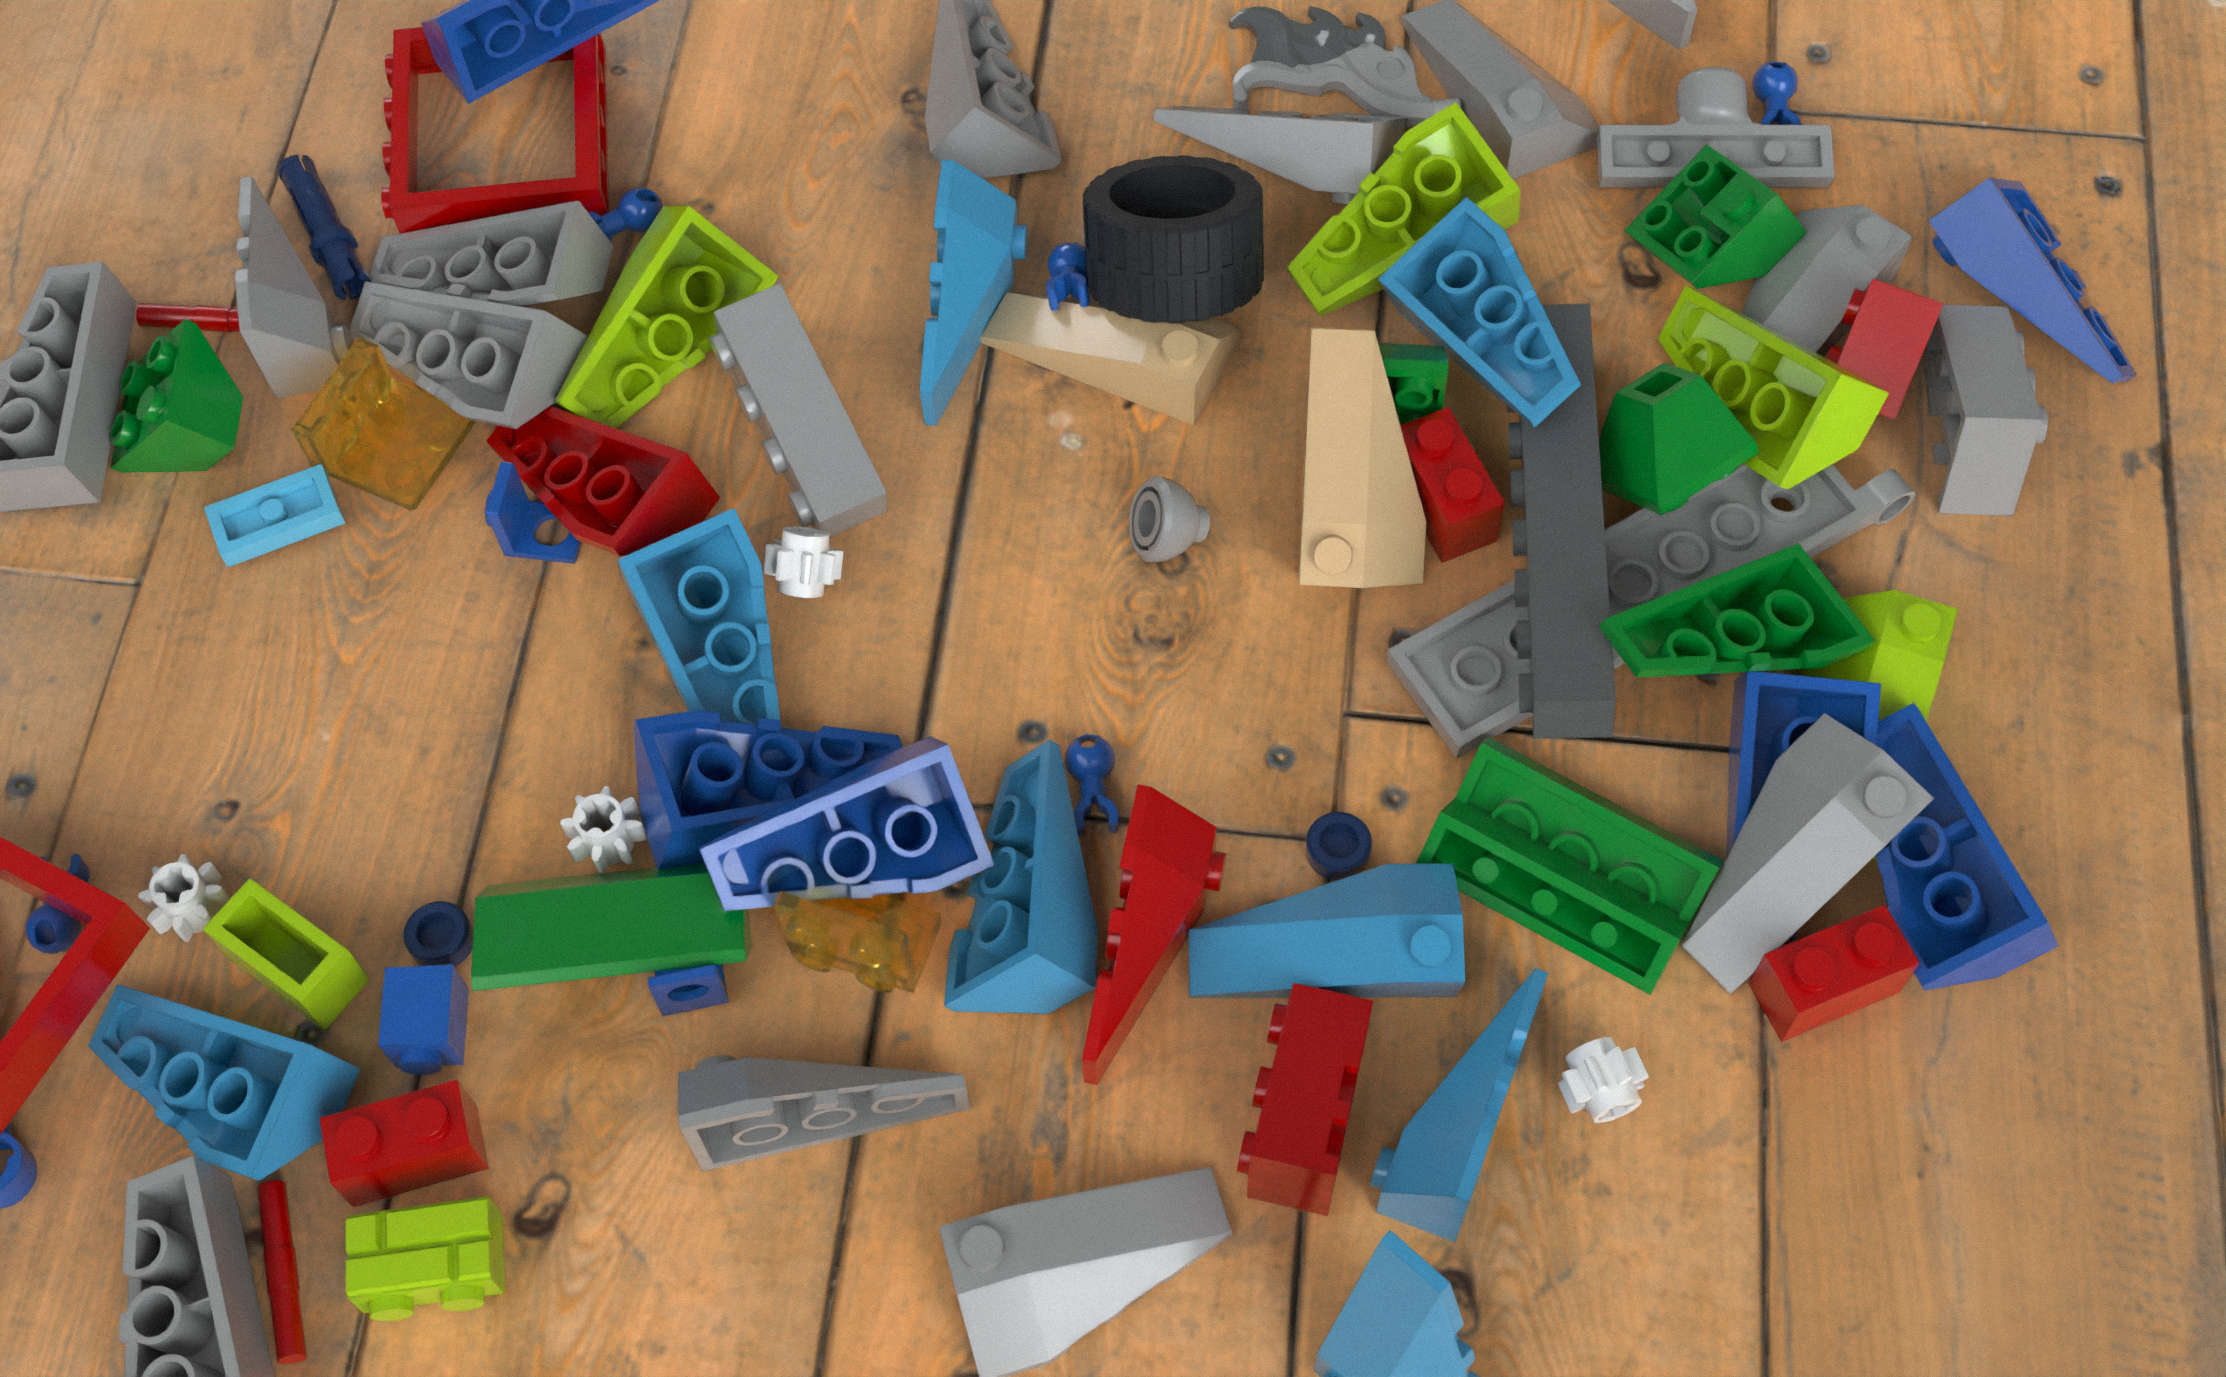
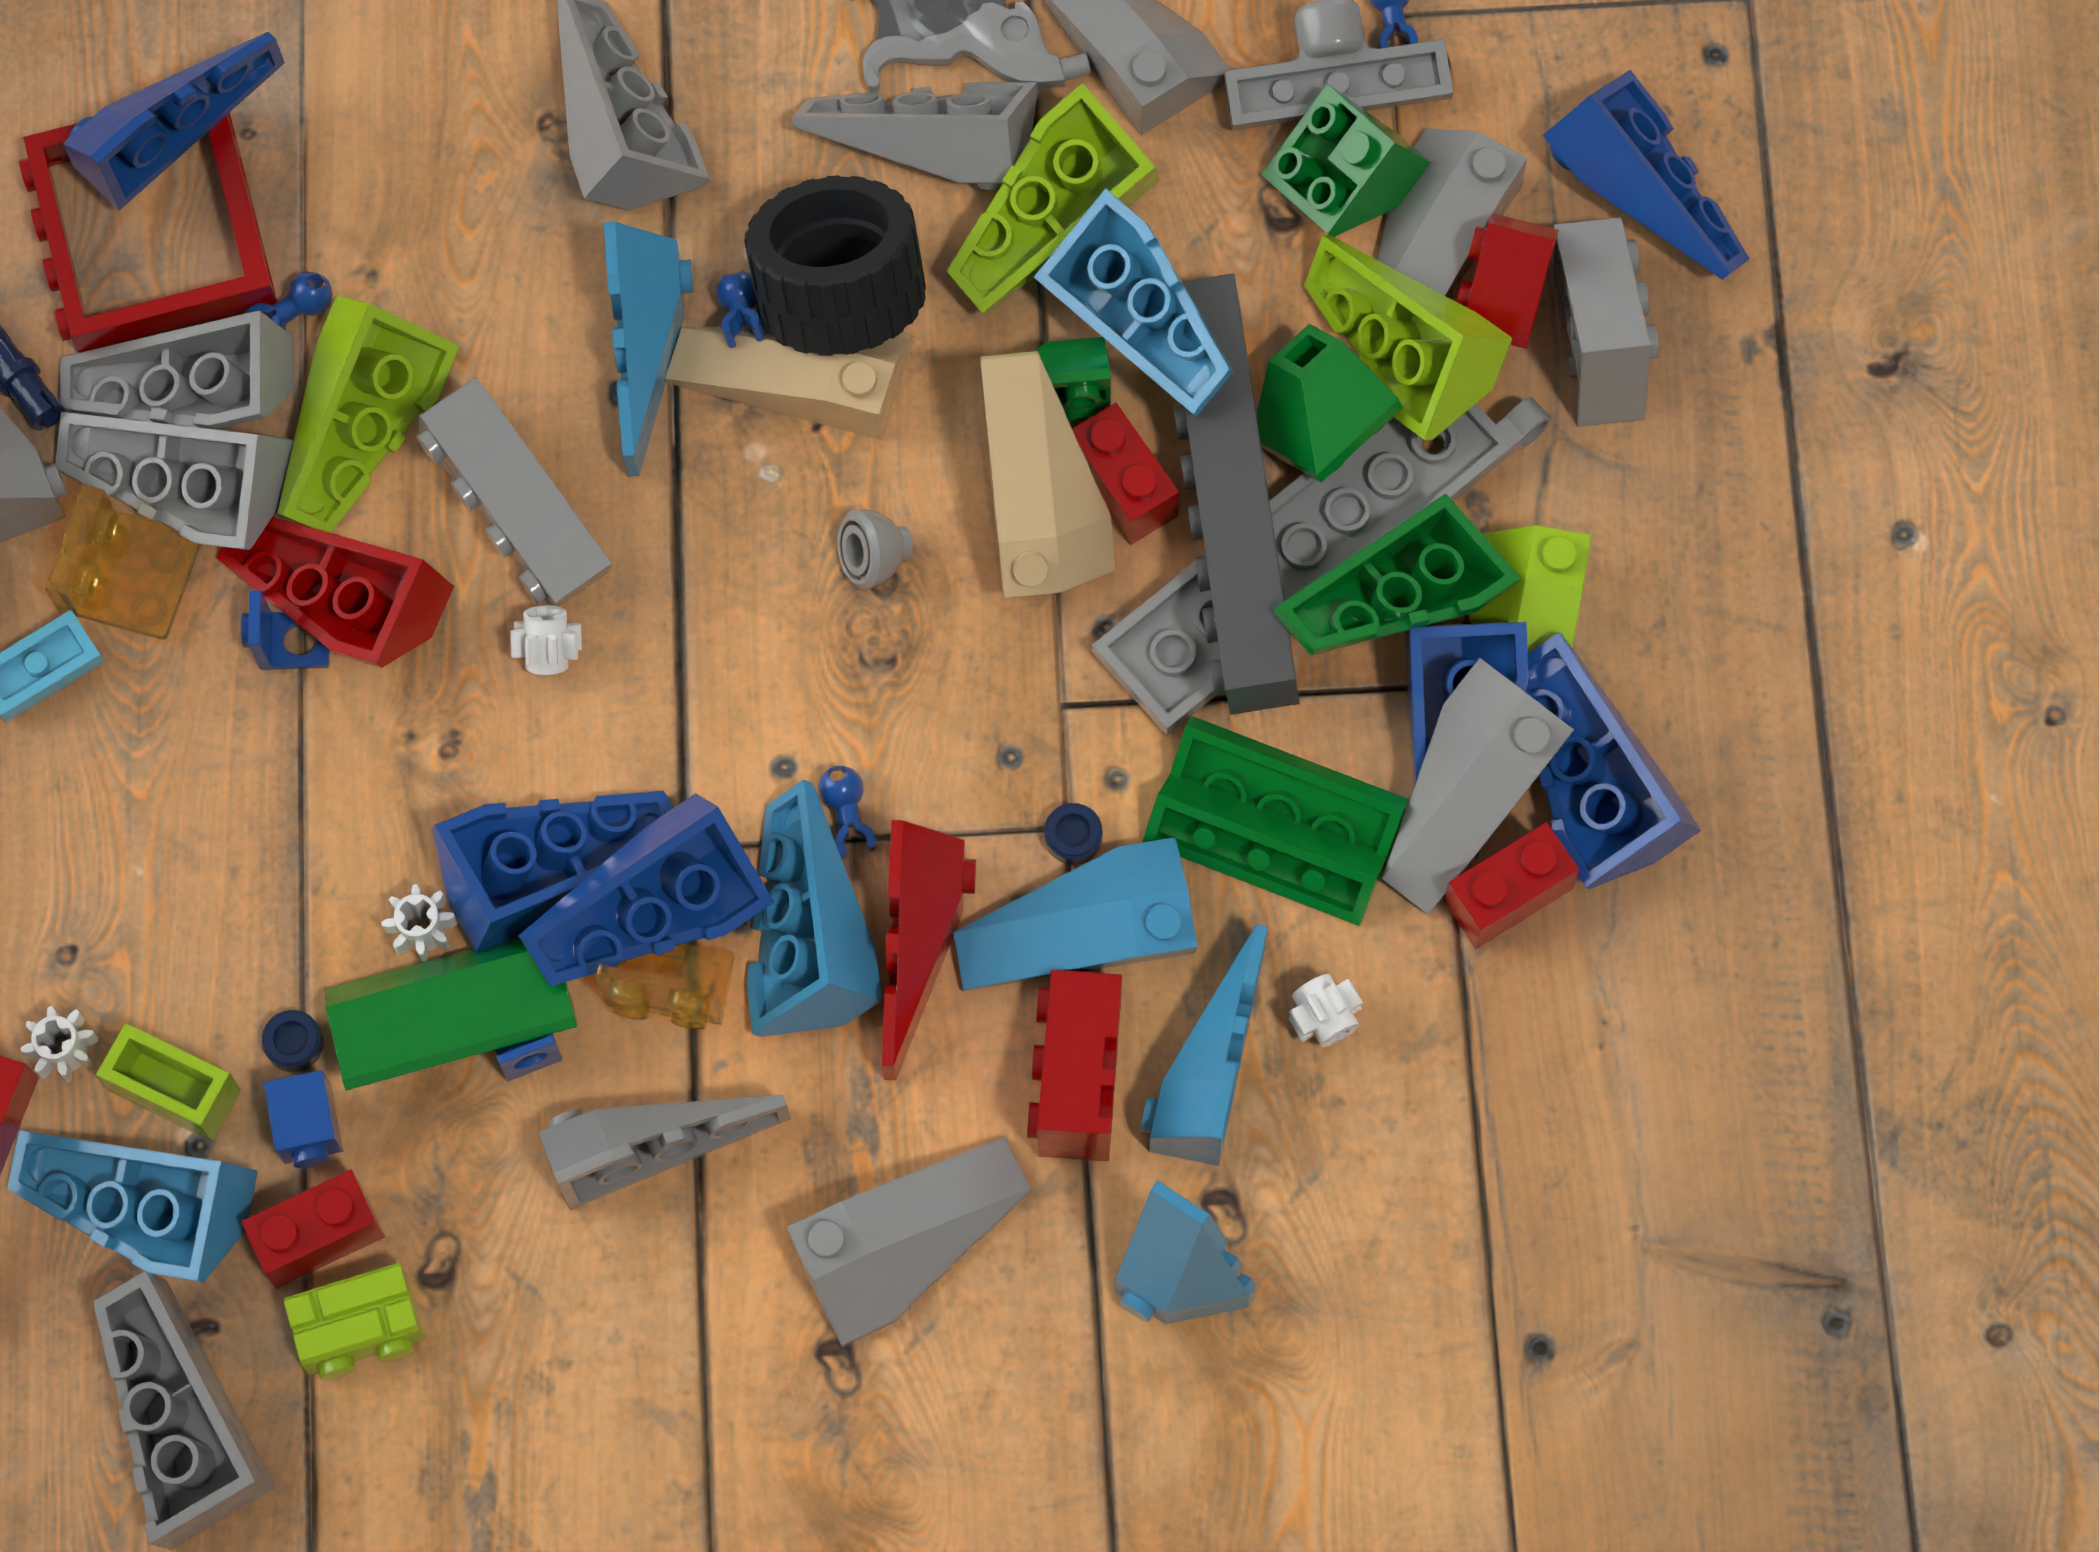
camera: 10 degrees left, 10 degrees up
red piece [257,1180,307,1364] -> none
dark azure wedge [618,508,781,728] -> none

